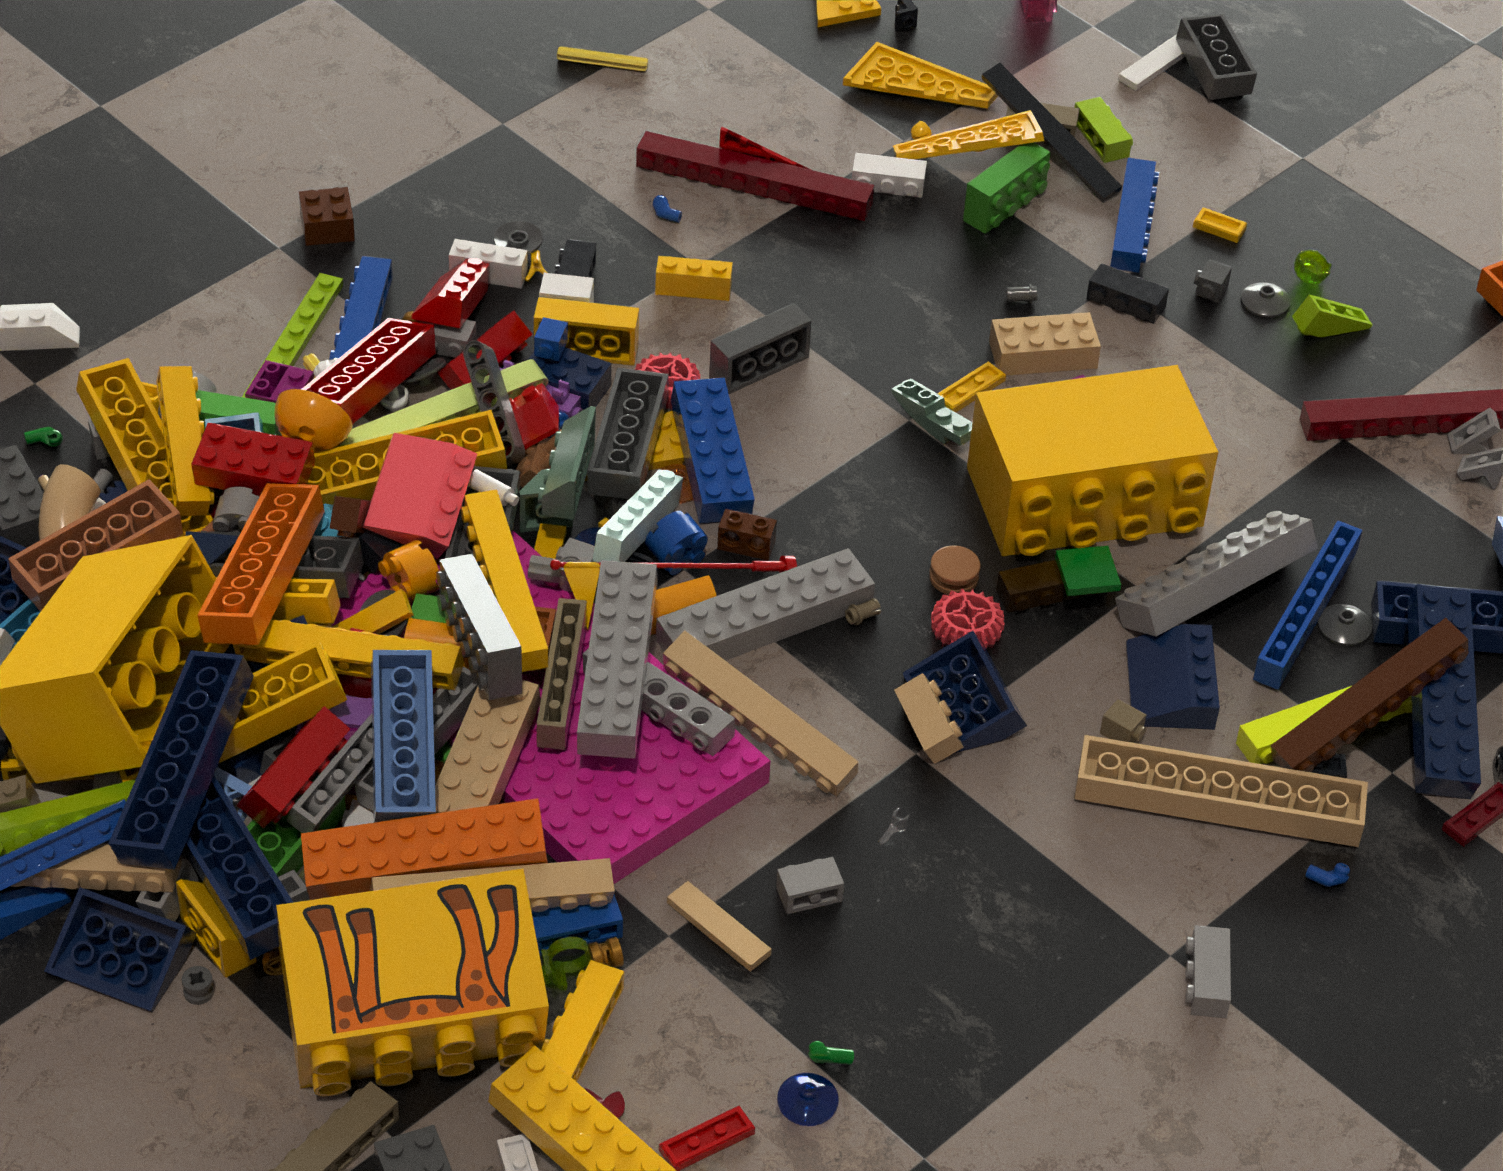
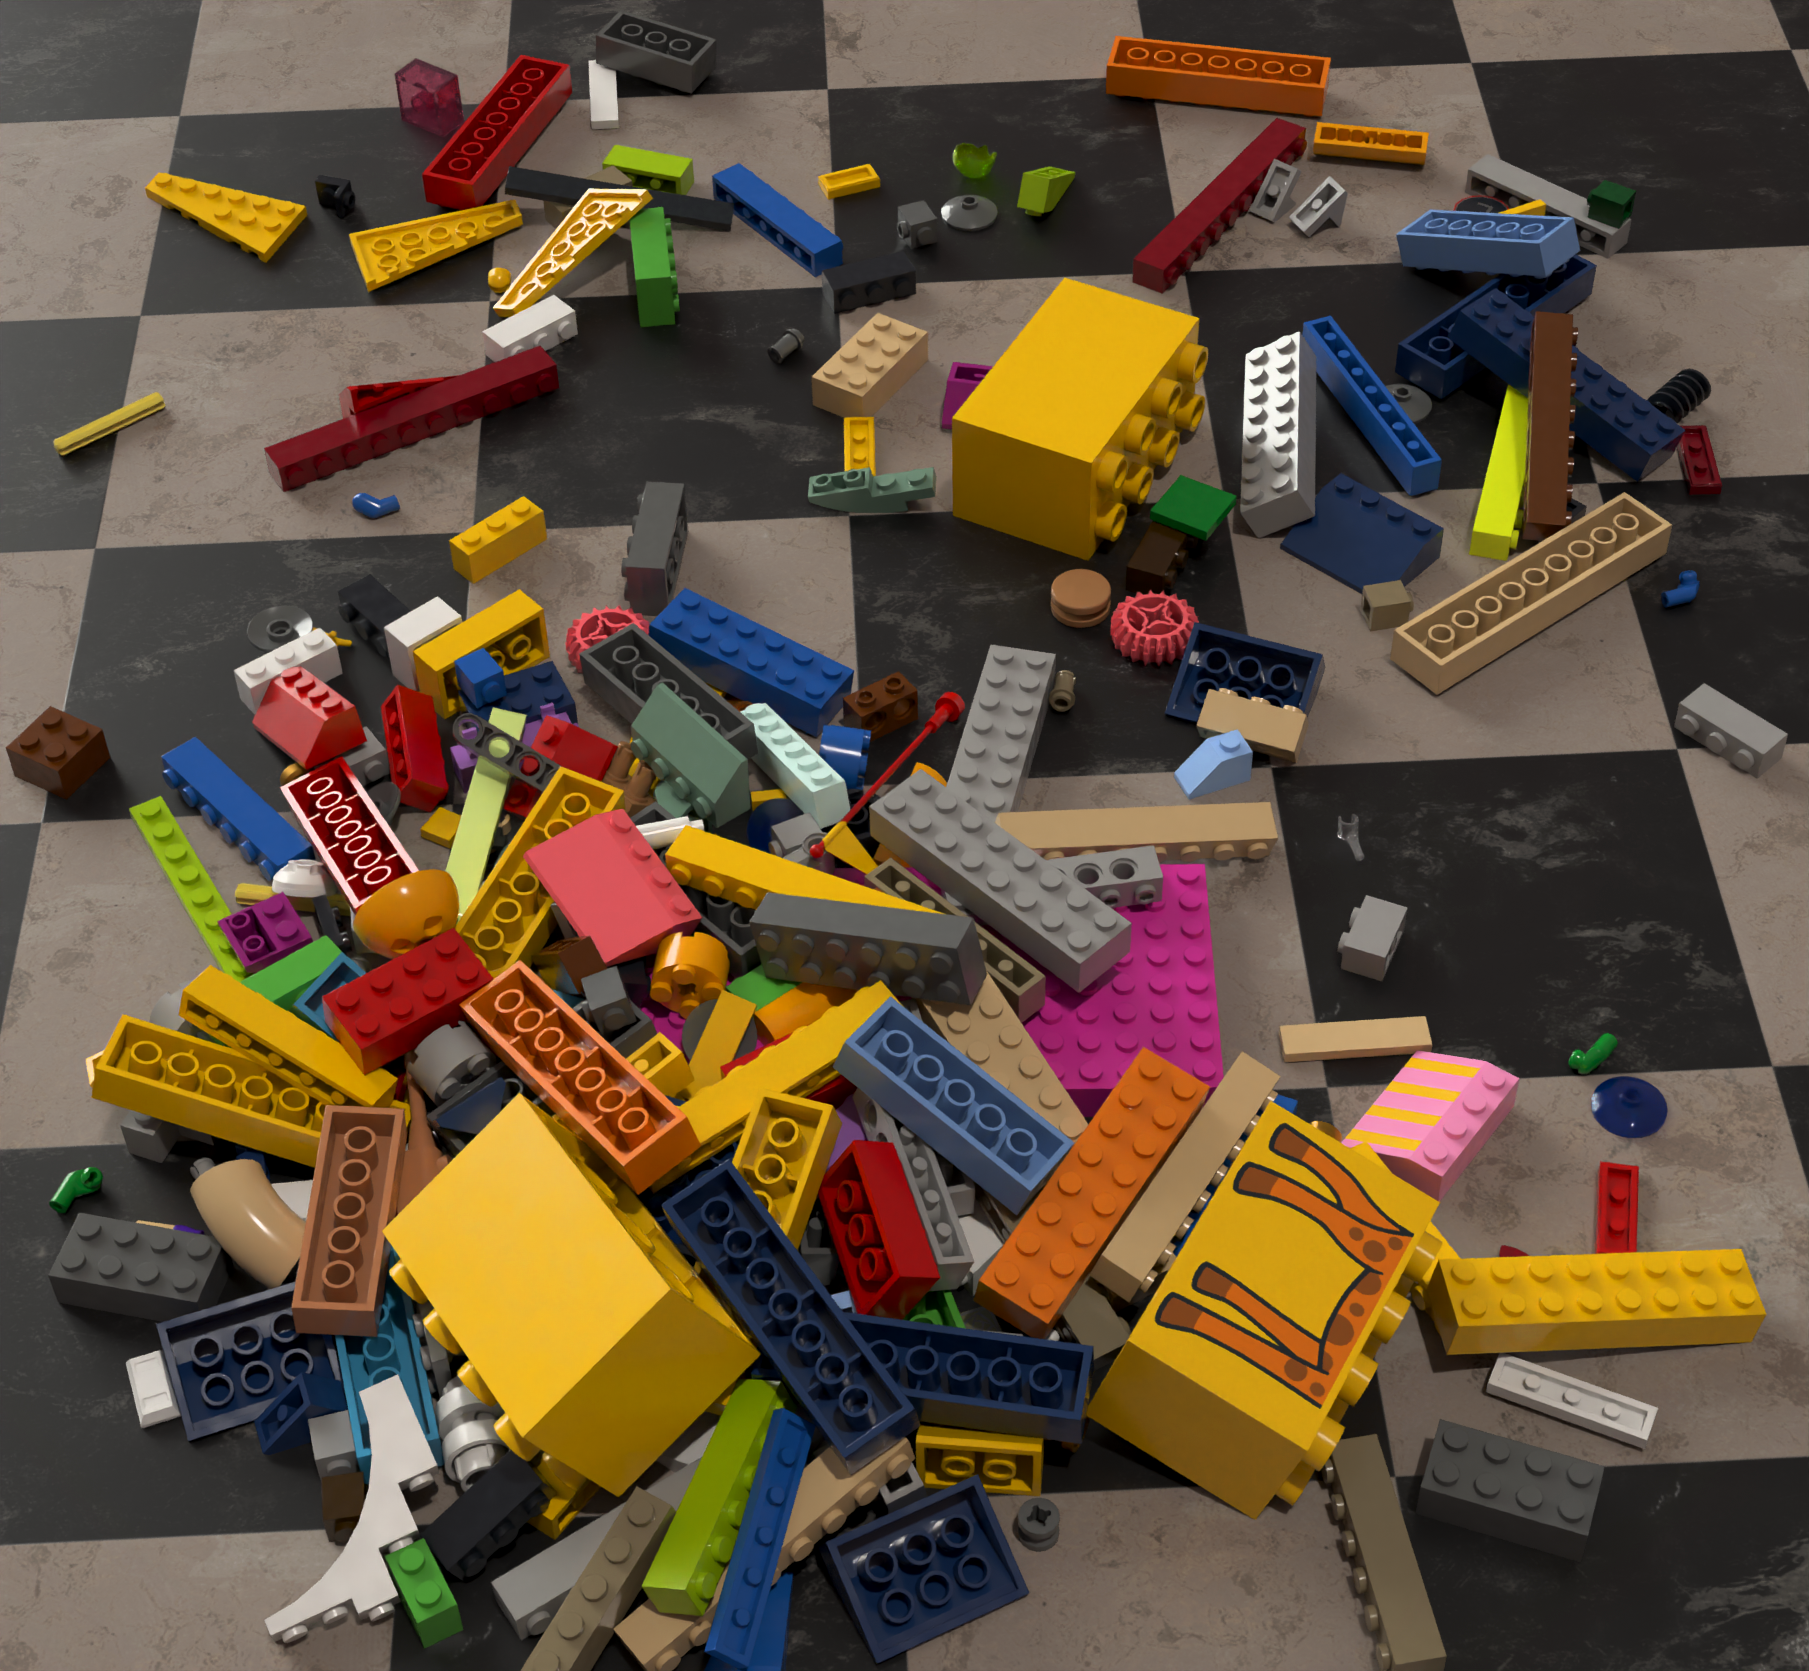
camera: 45 degrees left, 0 degrees up
none -> red brick [422,55,573,210]
none -> dark grey brick [581,966,637,1035]
none -> light blue slope [1174,729,1253,800]
none -> bright pink slope [1342,1050,1519,1202]

